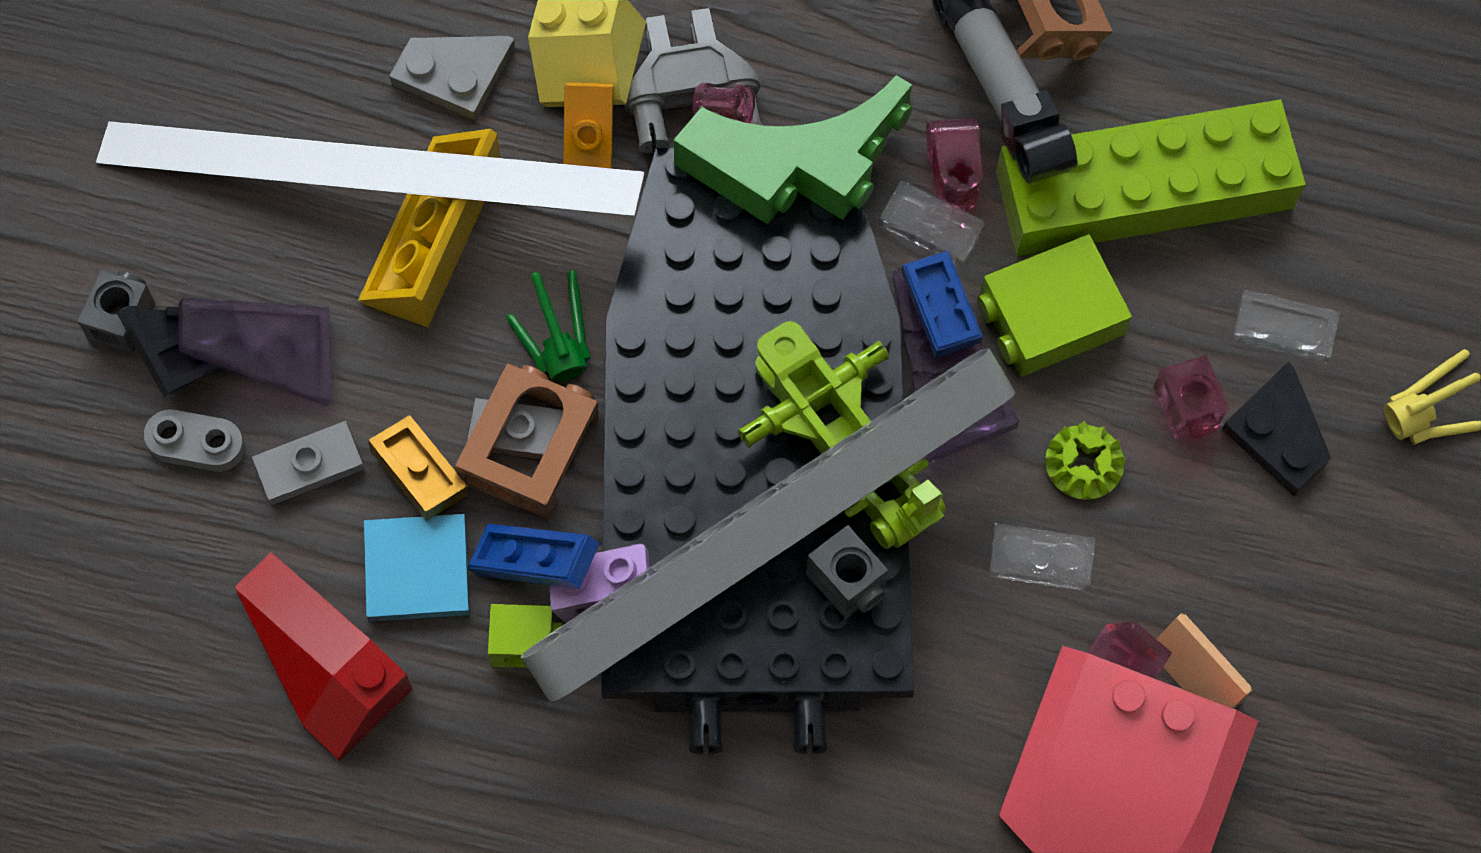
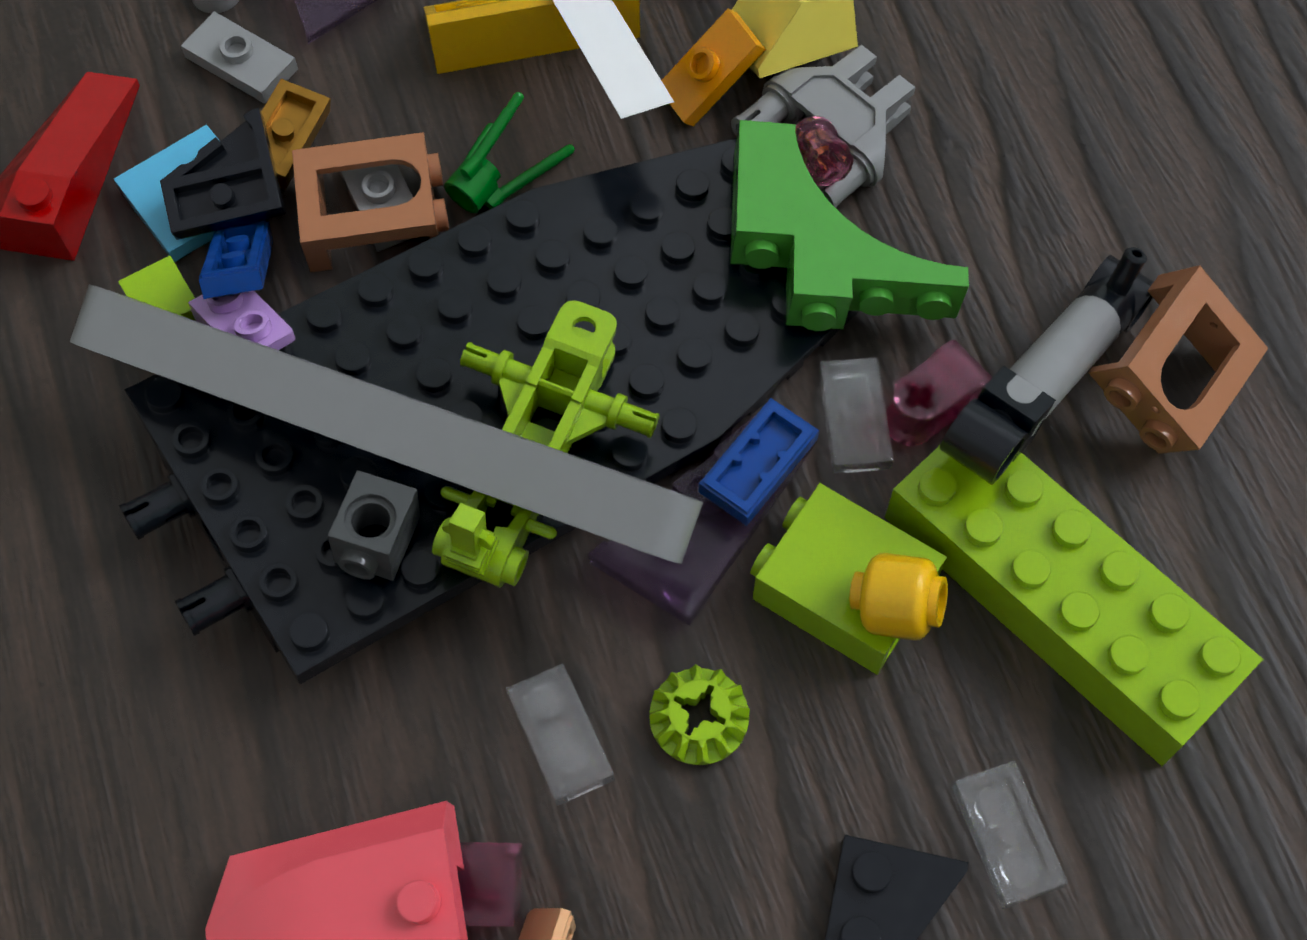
camera: 60 degrees right, 5 degrees down
clear pink brick [1153,355,1229,439] -> none
none -> black wing [160,108,286,240]
none -> yellow head [849,553,948,641]

